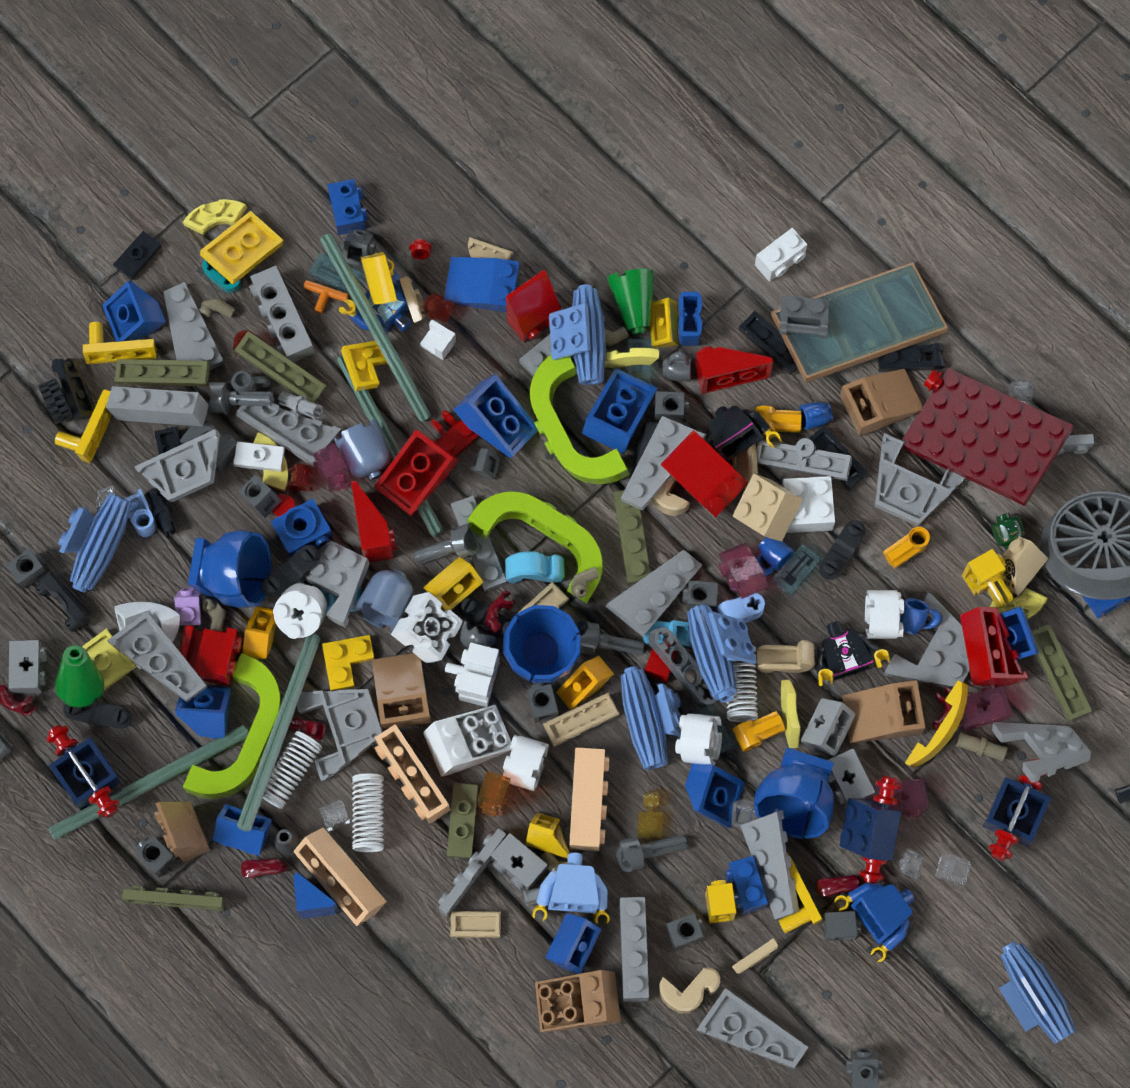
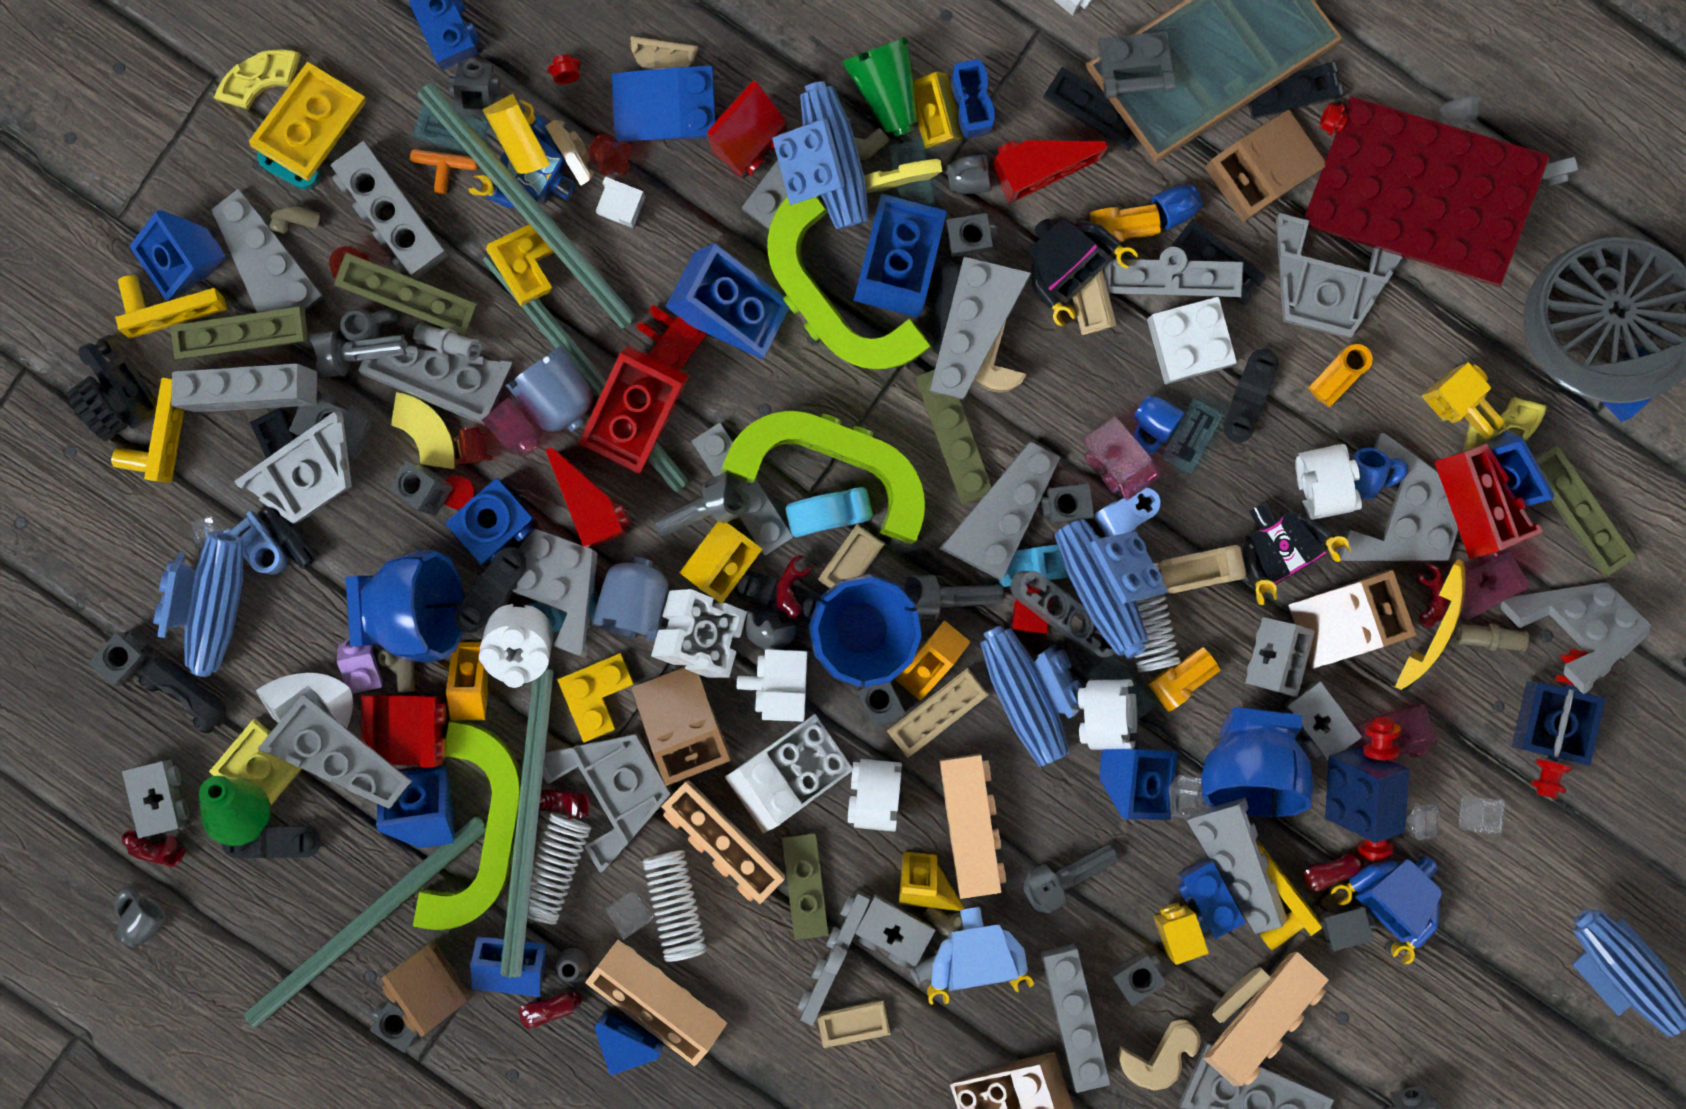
camera: 15 degrees left, 15 degrees up
dark blue brick [46,725,121,818] -> none
black plate [113,231,162,281] -> none
olive plate [122,886,226,911] -> none
white plate [233,442,285,472] -> none
dark grey tile [470,448,500,480] -> none
clear orange brick [478,771,512,817] -> none
blue brick [545,913,602,974] -> none
dark tan arm [571,567,599,598] -> none
clear yellow plate [637,790,663,839] -> none
red slope [660,430,748,518] -> none
tan brick [733,473,803,542] -> none
light yellow tile [781,680,801,748] -> none
dark green head [991,512,1026,550] -> none
tan slope [1003,536,1048,596] -> none
none -> light nougat brick [1203,952,1329,1086]

